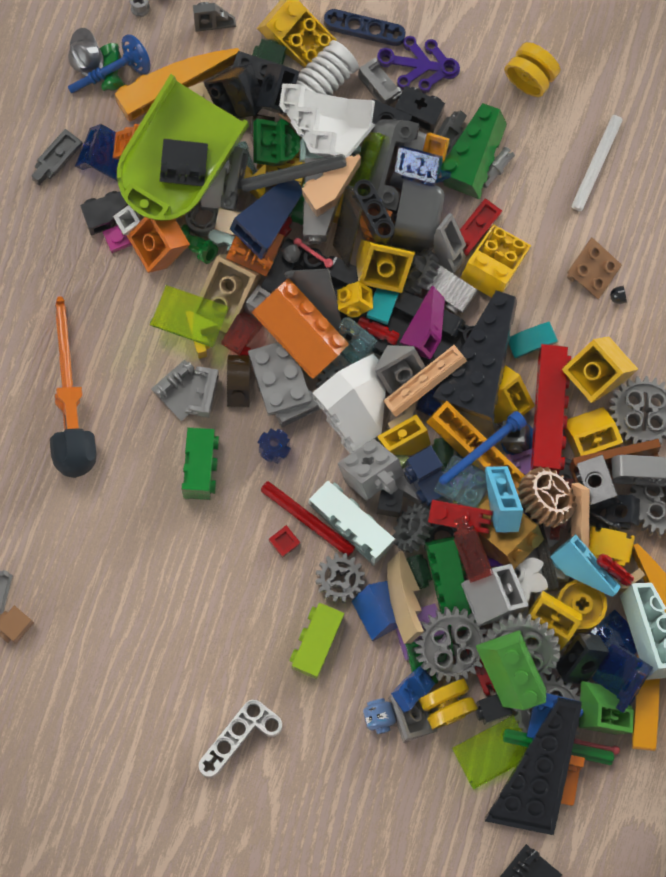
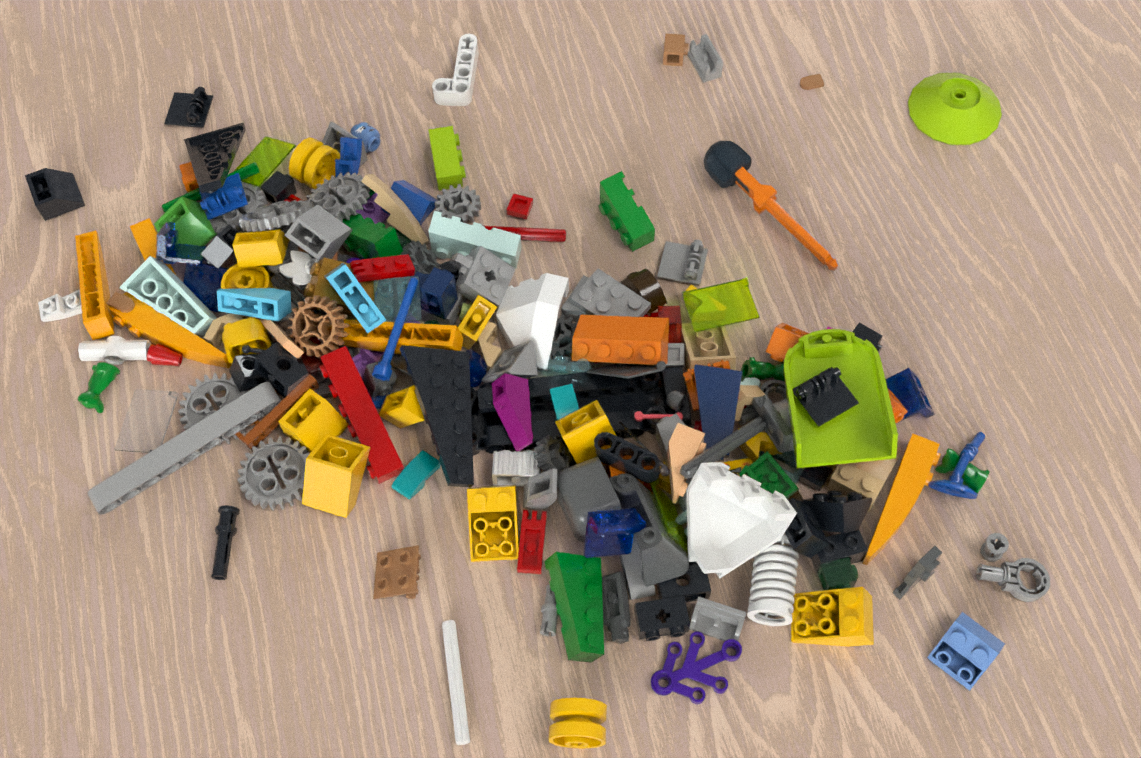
camera: 155 degrees right, 15 degrees down
dark grey hinge [31,129,83,185] -> none
flat silver piece [68,28,104,76] -> none
light grey hinge [185,366,219,418] -> none
clear blue brick [257,428,291,464] -> none
dark blue beam [324,9,406,46] -> none
yellow brick [337,281,373,318] -> none
red axle [357,316,400,345] -> none
light nougat tile [383,345,467,417] -> none
light orange plate [421,133,450,167] -> none
clear red hinge [454,516,493,583] -> none
bright green slope [476,630,546,710] -> none
red axle [596,554,634,586] -> none
black hinge [610,285,627,304] -> none

